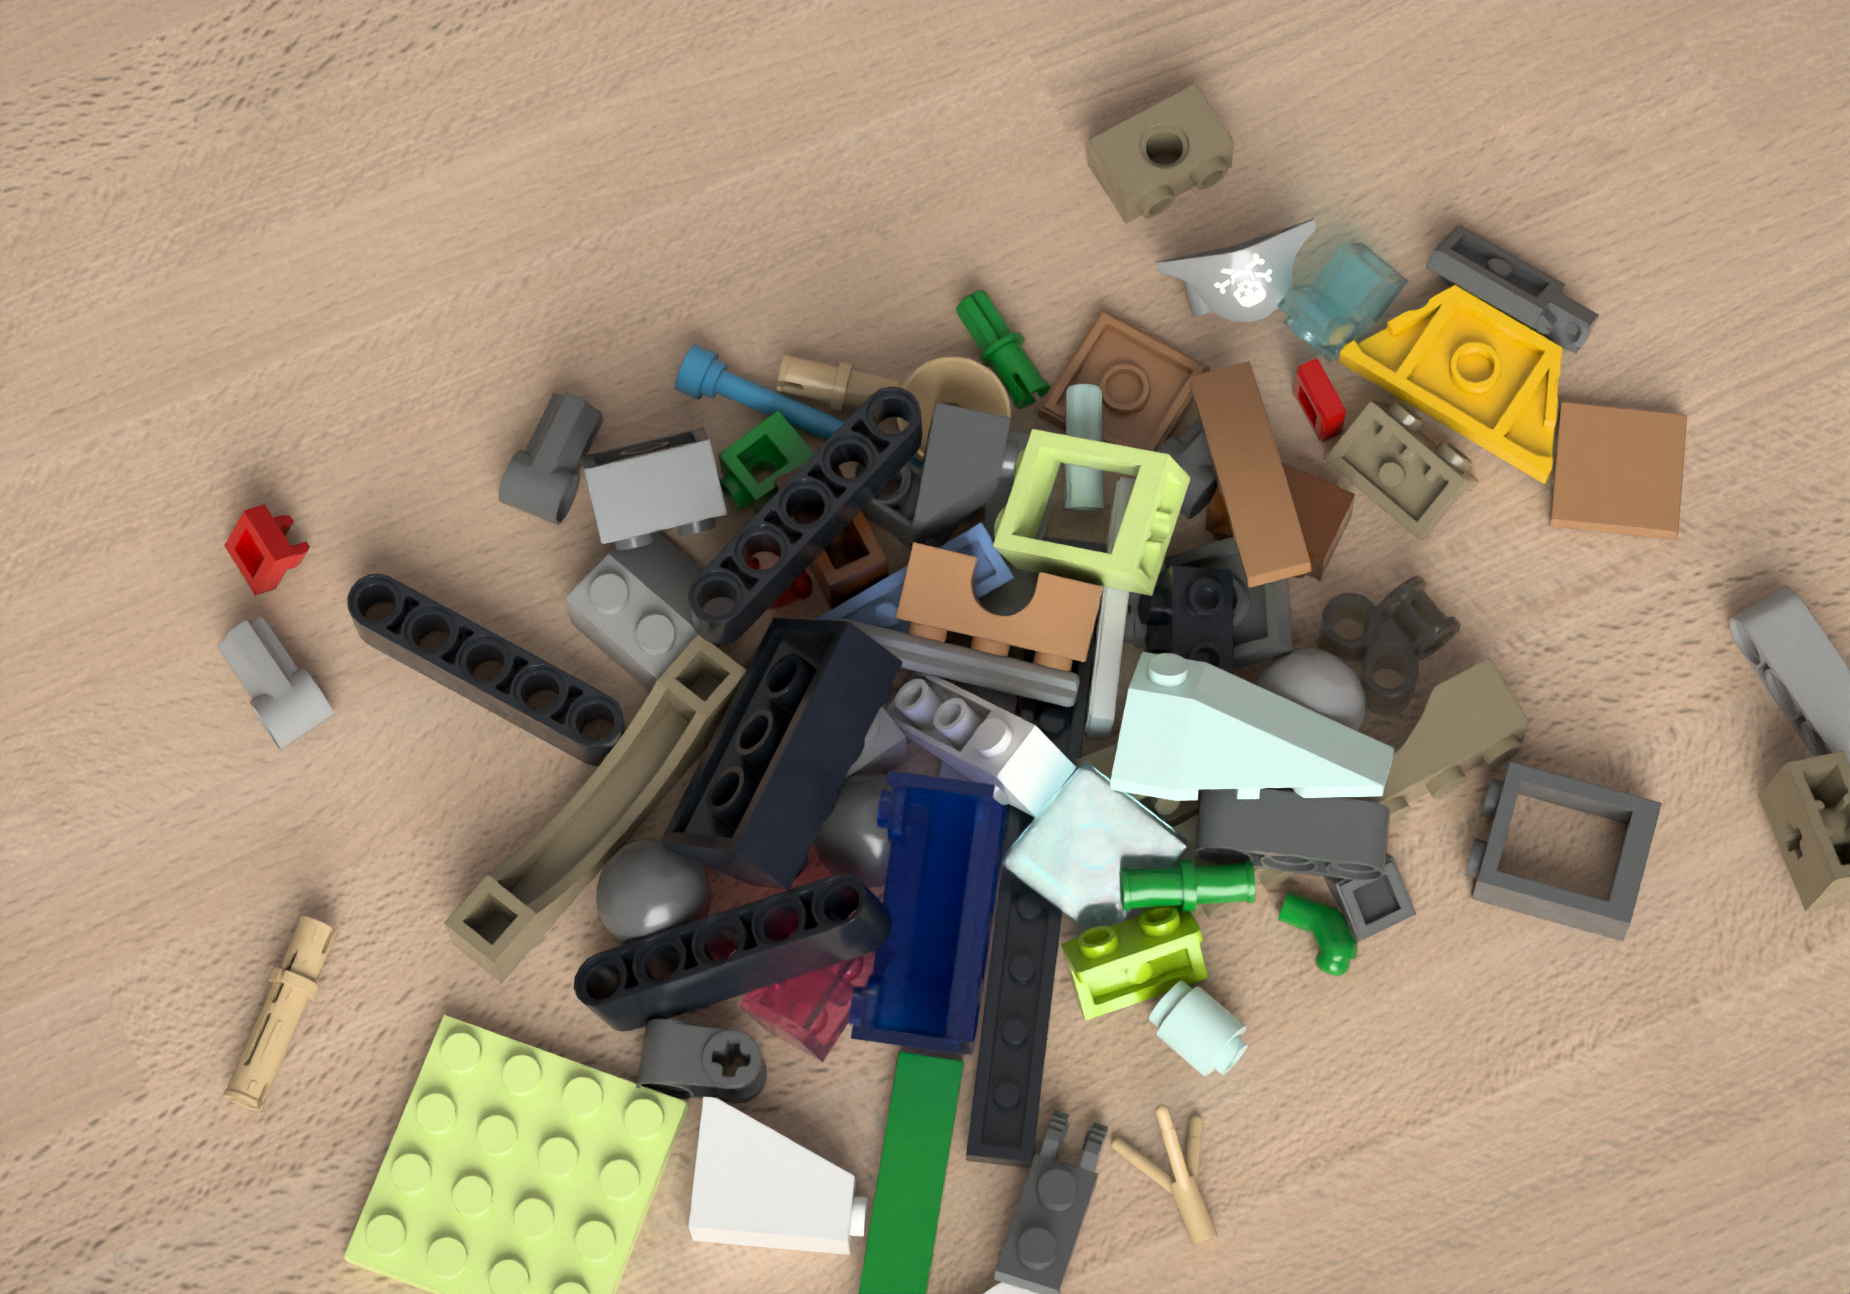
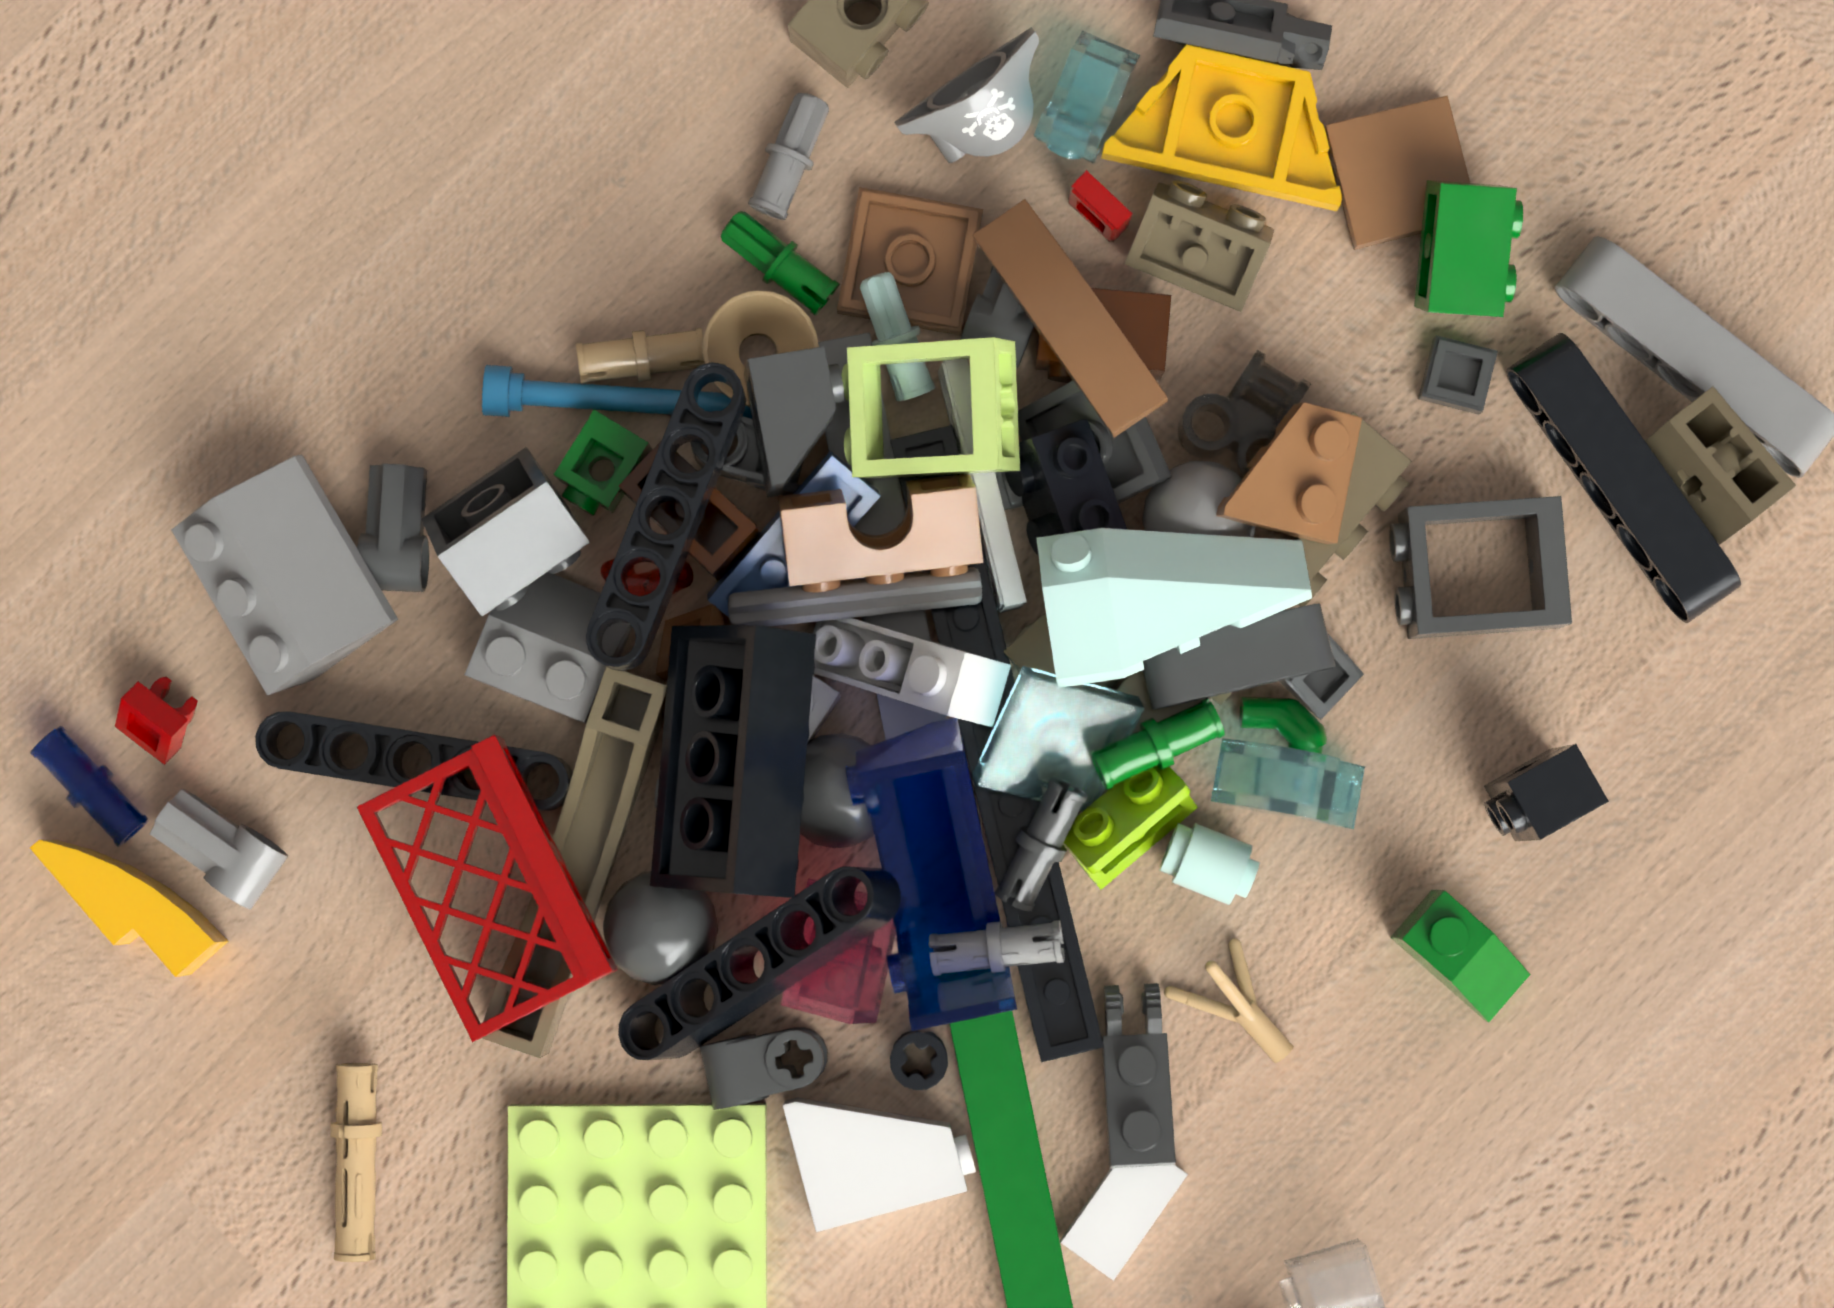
camera: 25 degrees left, 15 degrees up
none -> clear blue pin [30,726,150,847]
none -> yellow slope [30,839,229,977]
none -> light grey slope [171,454,398,696]
none -> red fence [357,734,618,1043]
none -> light grey axle [748,93,829,220]
none -> black bush [890,1029,948,1090]
none -> light grey pin [929,920,1065,976]
none -> dark grey pin [995,777,1088,912]
none -> clear light blue brick [1211,738,1365,829]
none -> medium nougat wing [1216,402,1362,544]
none -> green slope [1390,890,1531,1023]
none -> green brick [1414,180,1523,317]
none -> dark grey tile [1418,335,1498,415]
none -> black brick [1484,744,1609,841]
none -> black beam [1506,333,1741,623]

